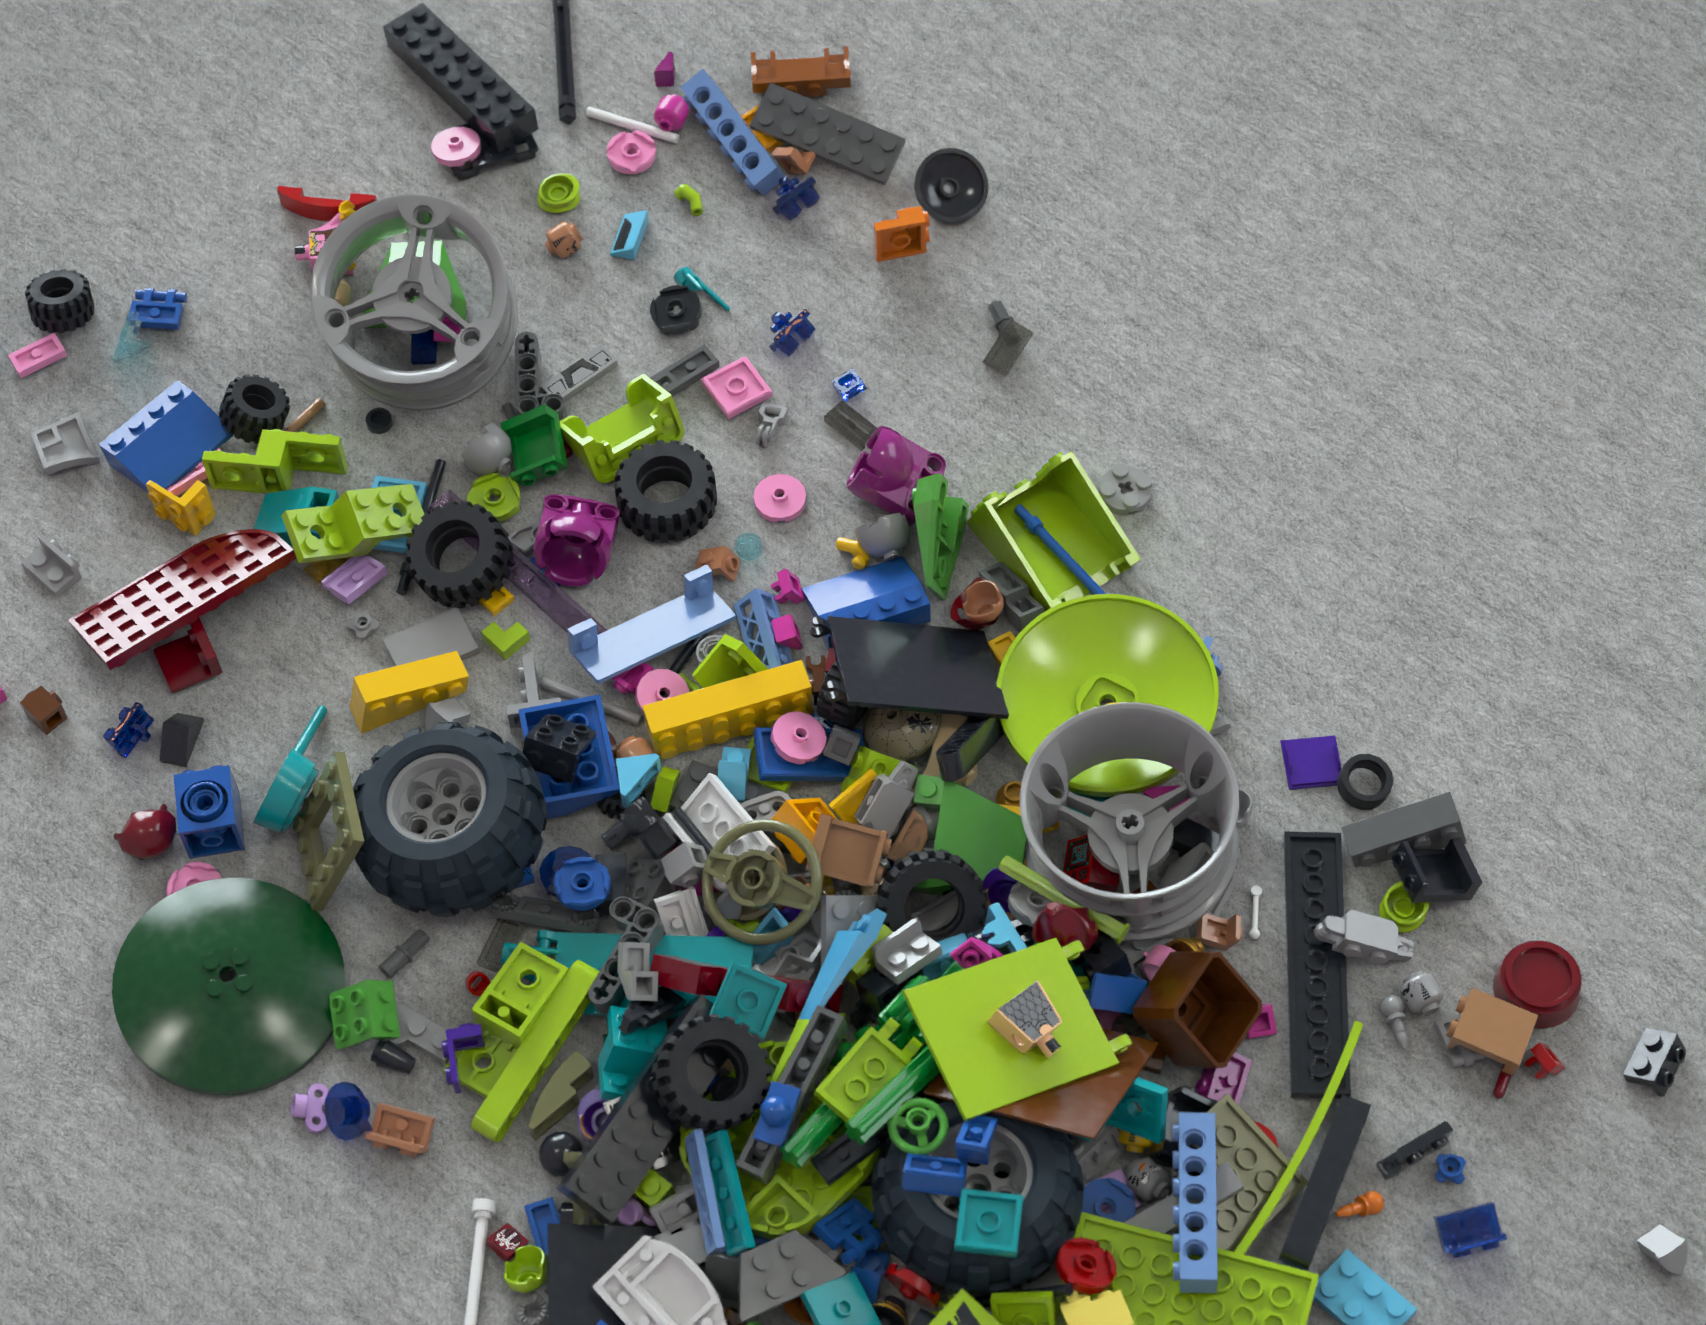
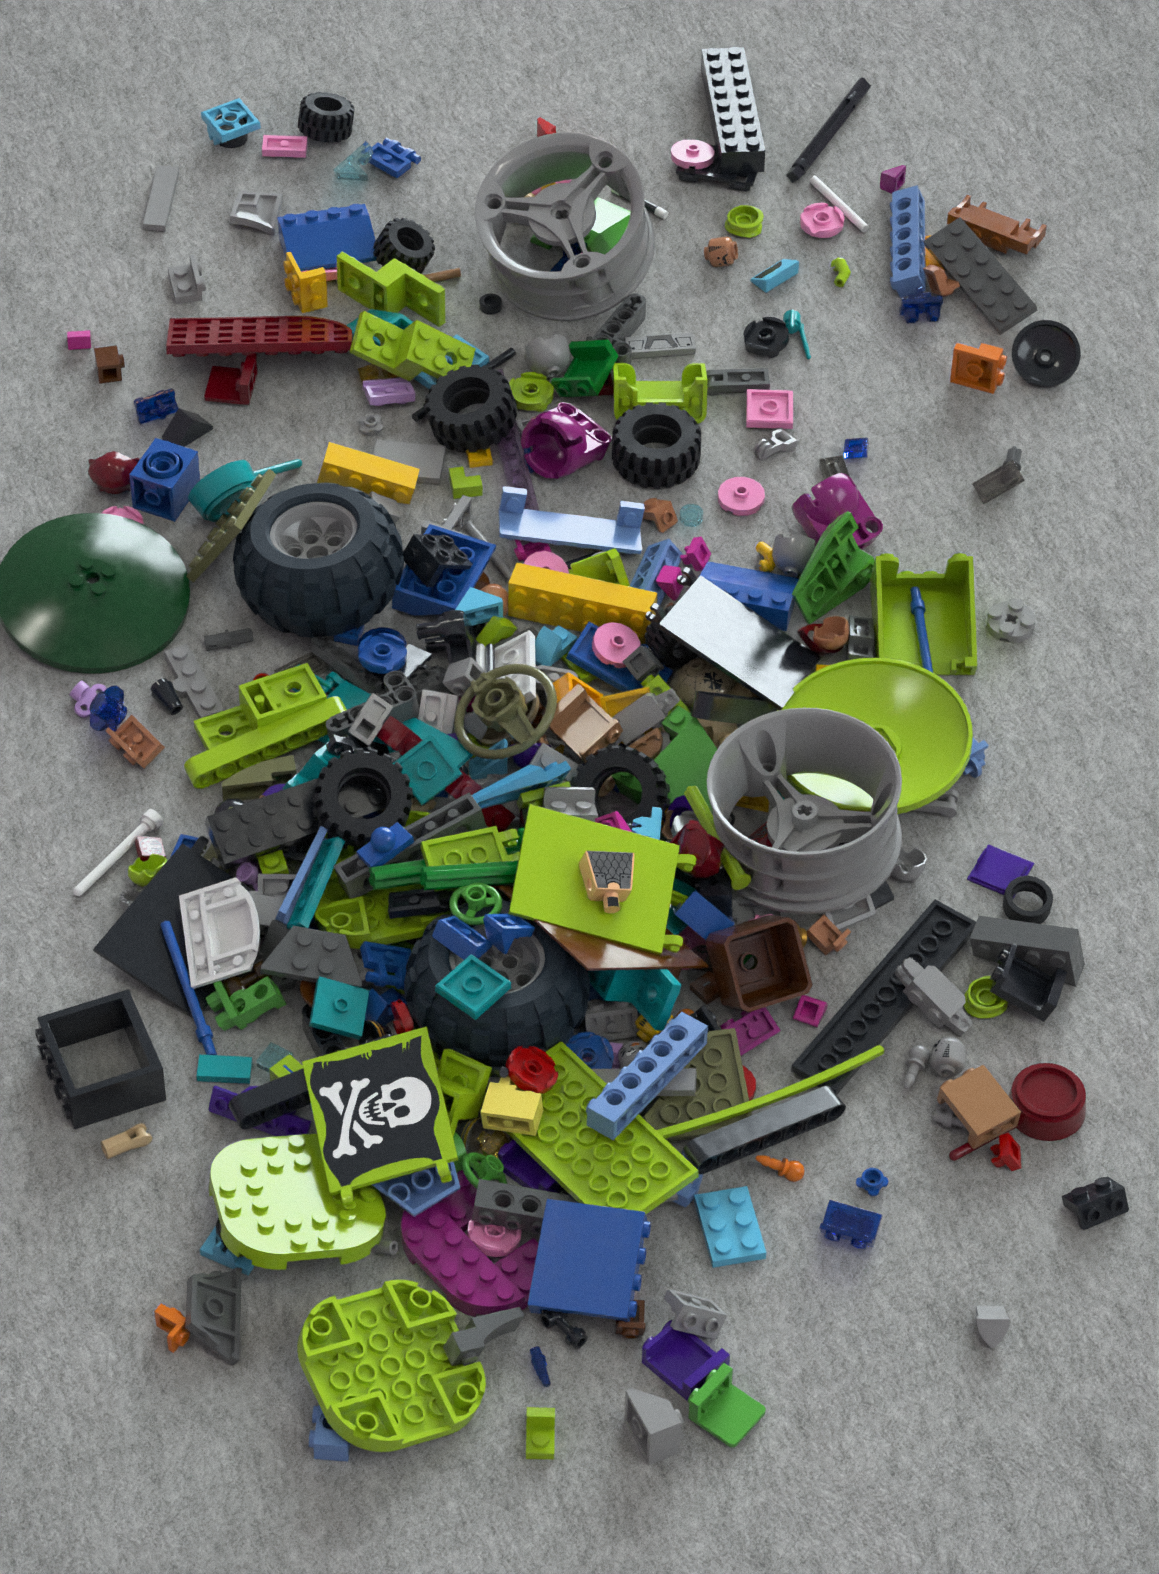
camera: 30 degrees right, 10 degrees down
bright green bracket [329,980,400,1049] -> none
dark purple bracket [442,1023,485,1094] -> none
dark pink head [653,95,689,132] -> none
clear blue hips [769,309,816,356] -> none
white hinge [1249,886,1262,940] -> none
black hinge [1376,1121,1453,1180] -> none

